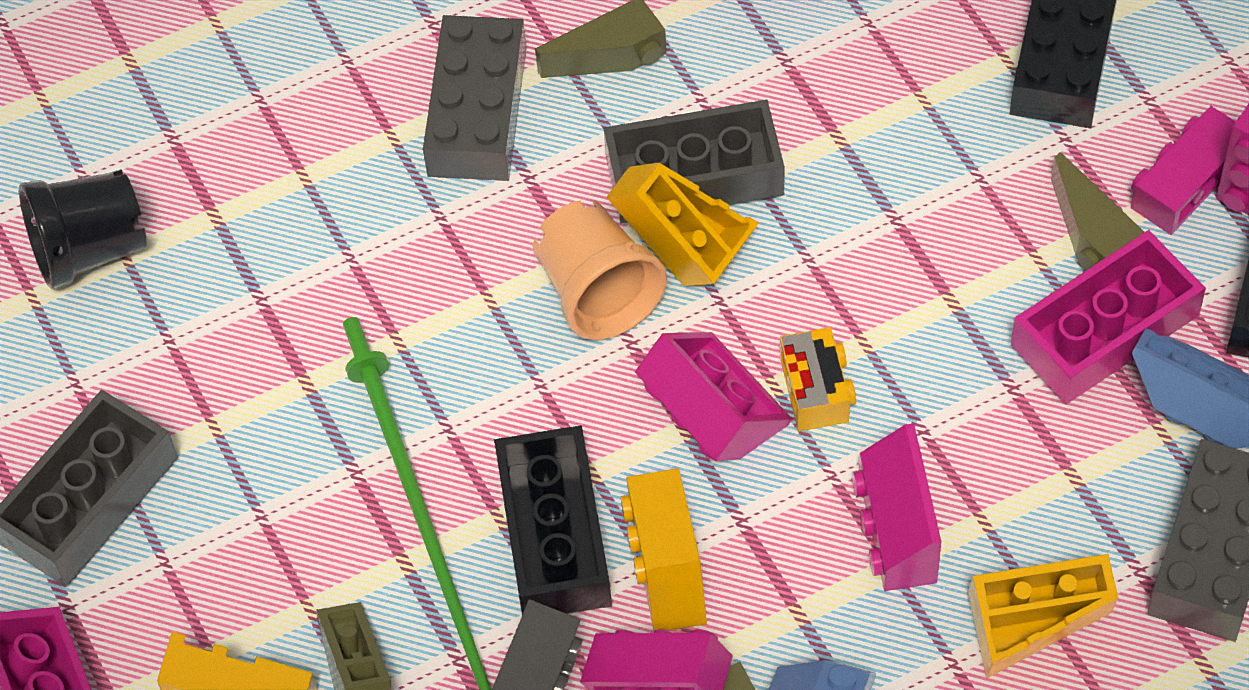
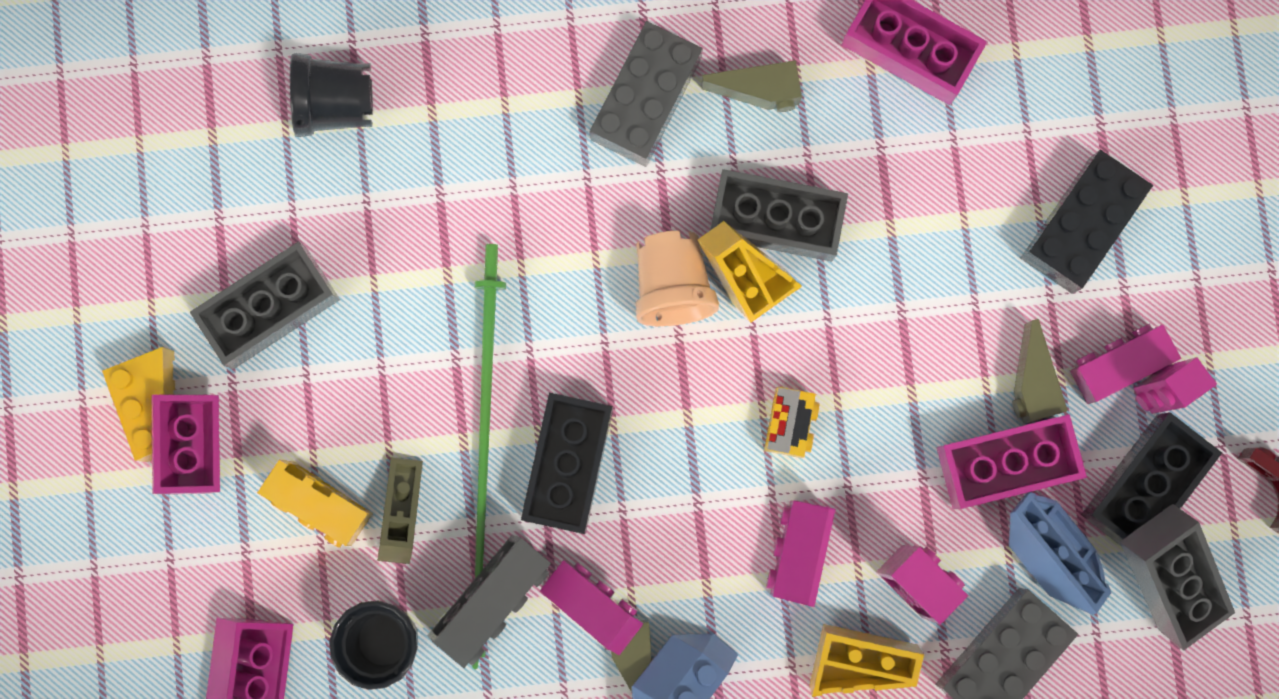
camera: 20 degrees right, 25 degrees up
yellow wedge [620,468,707,631] -> none
dark pink slope [635,332,793,461] -> none
none -> dark pink brick [876,545,969,625]

